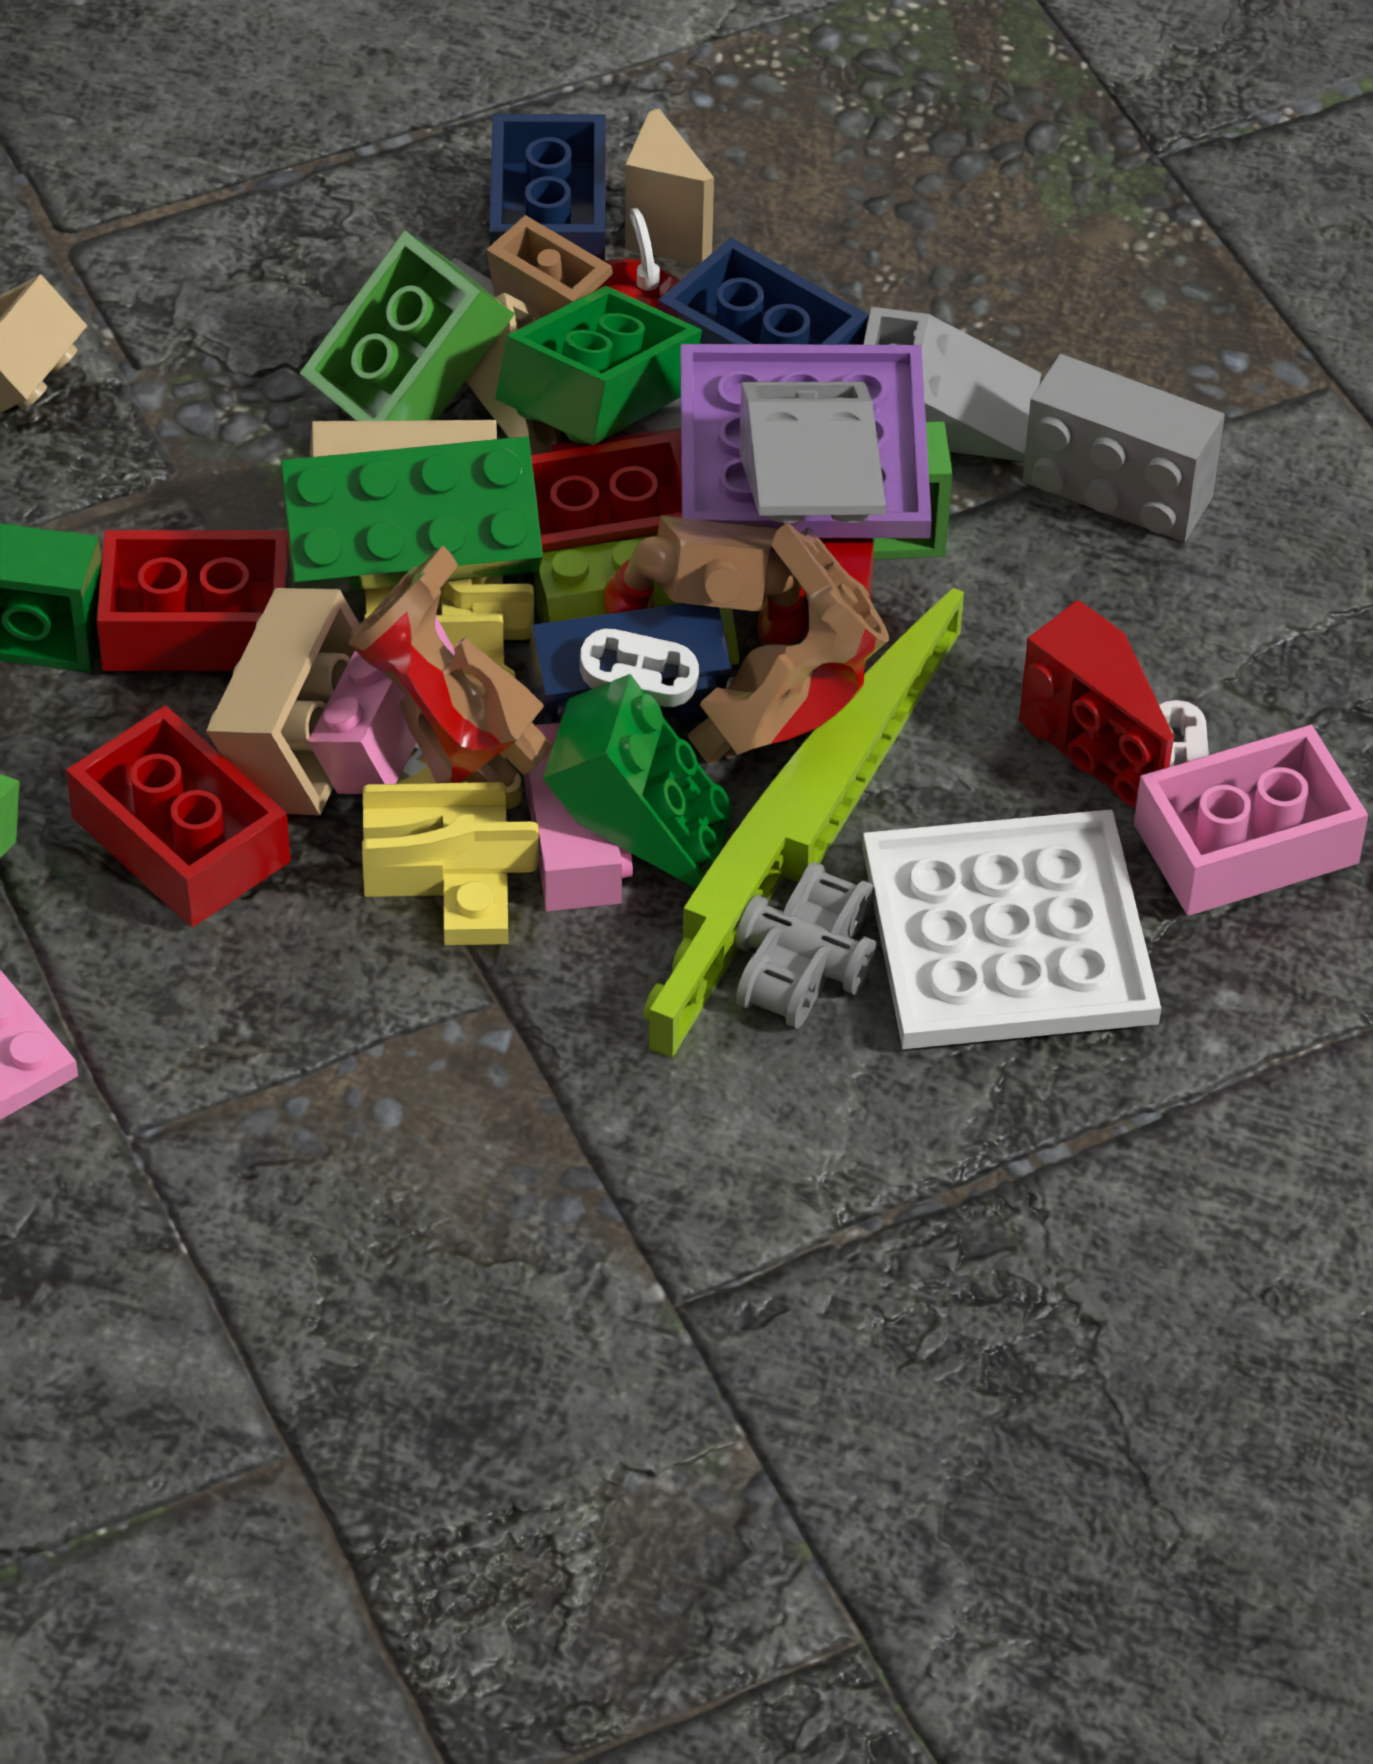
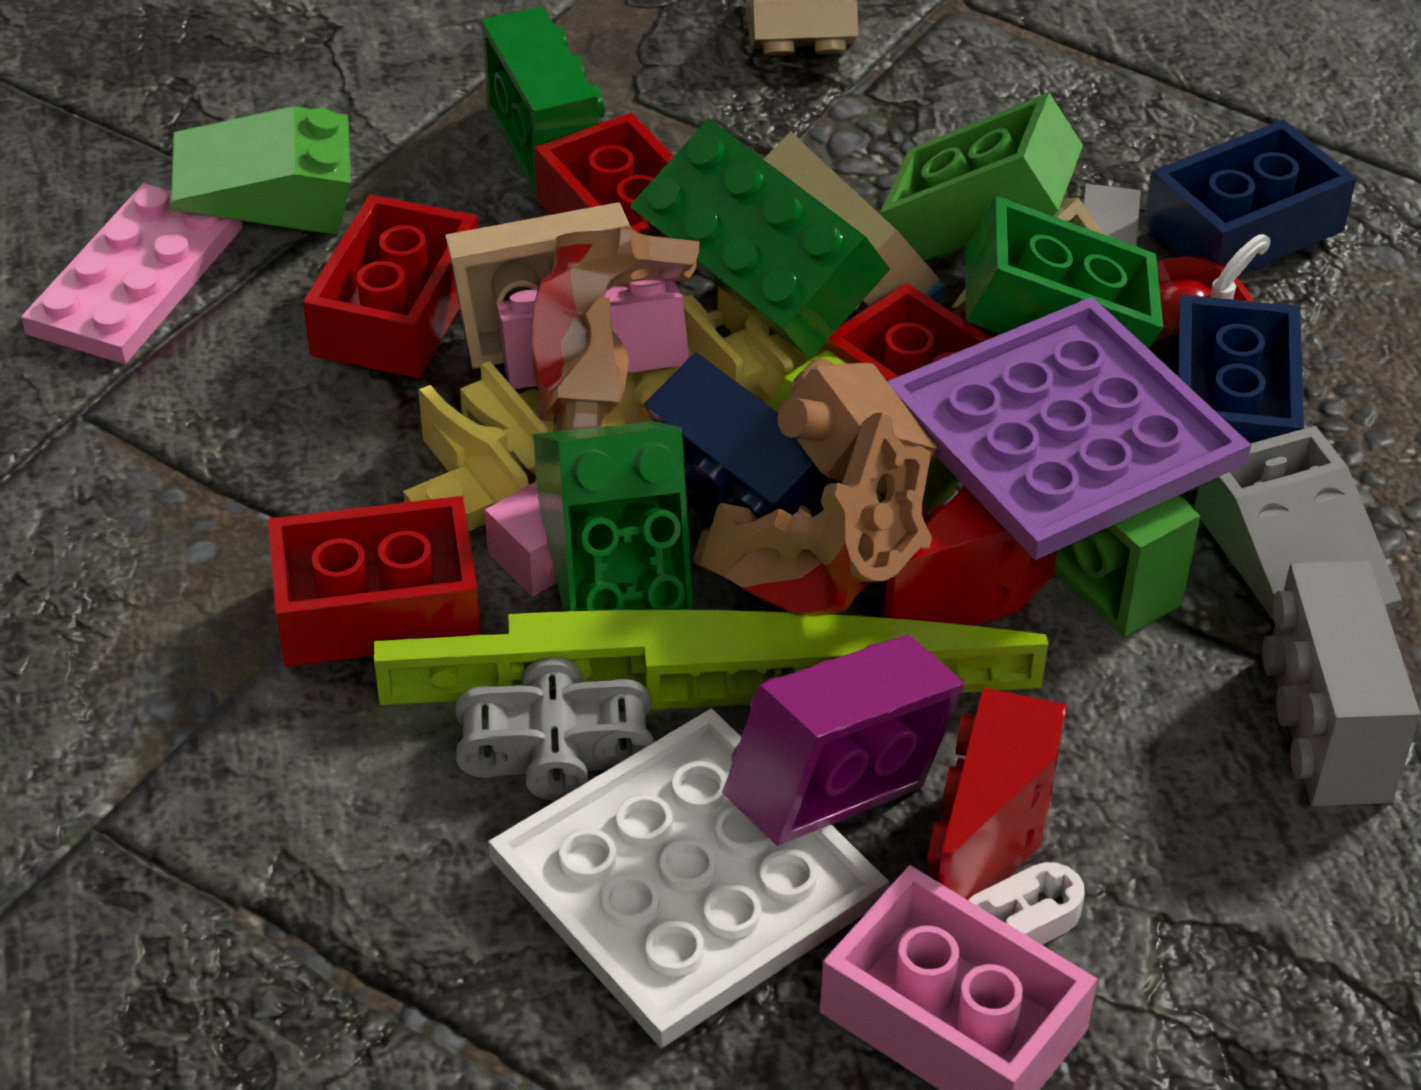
camera: 60 degrees right, 5 degrees down
medium nougat slope [486,215,613,318] -> none
white beam [579,629,699,707] -> none
tan slope [625,108,714,265] -> none
light grey slope [739,382,886,523] -> none
none -> red brick [268,496,481,667]
none -> magenta brick [722,634,965,846]

